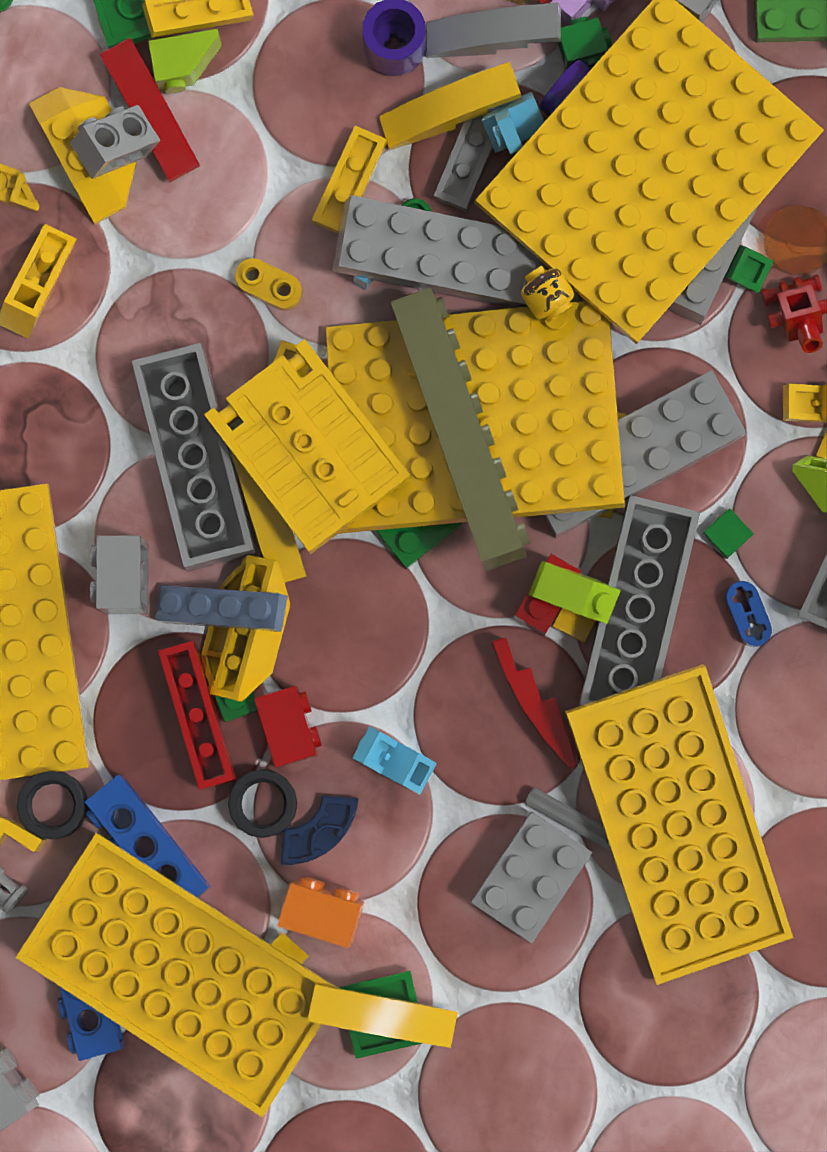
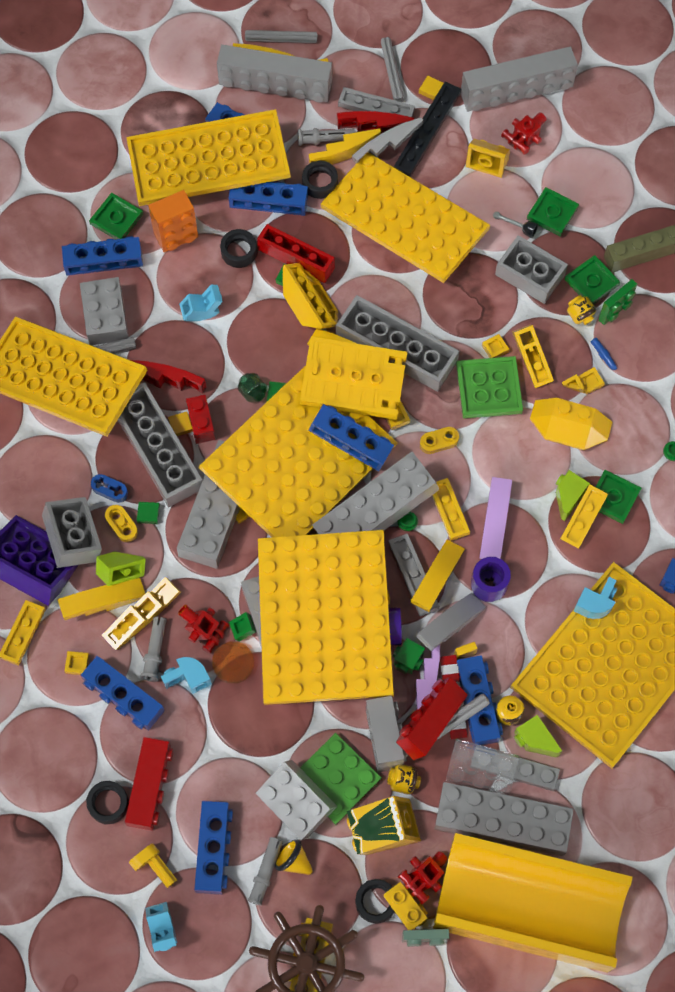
camera: 130 degrees right, 15 degrees down
light grey brick [70,105,160,179] -> none
light grey brick [90,536,148,614] -> none
red slope [100,38,200,182] -> none
sand blue plate [156,585,287,632] -> none
red brick [254,686,322,768] -> none
dark blue tile [281,796,359,865] -> none
yellow slope [307,984,458,1048] -> none
olive brick [391,287,530,571] -> none
medium azure brick [482,92,544,154] -> none
yellow head [521,266,574,322] -> none
lime slope [529,561,621,624] -> none
none -> blue brick [62,236,143,276]
none -> yellow plate [105,505,138,542]
none -> clear green head [238,373,267,403]
none -> blue brick [308,404,394,472]
none -> bright green plate [456,356,523,419]
none -> lavender slope [479,477,512,559]
none -> yellow tile [482,334,509,358]

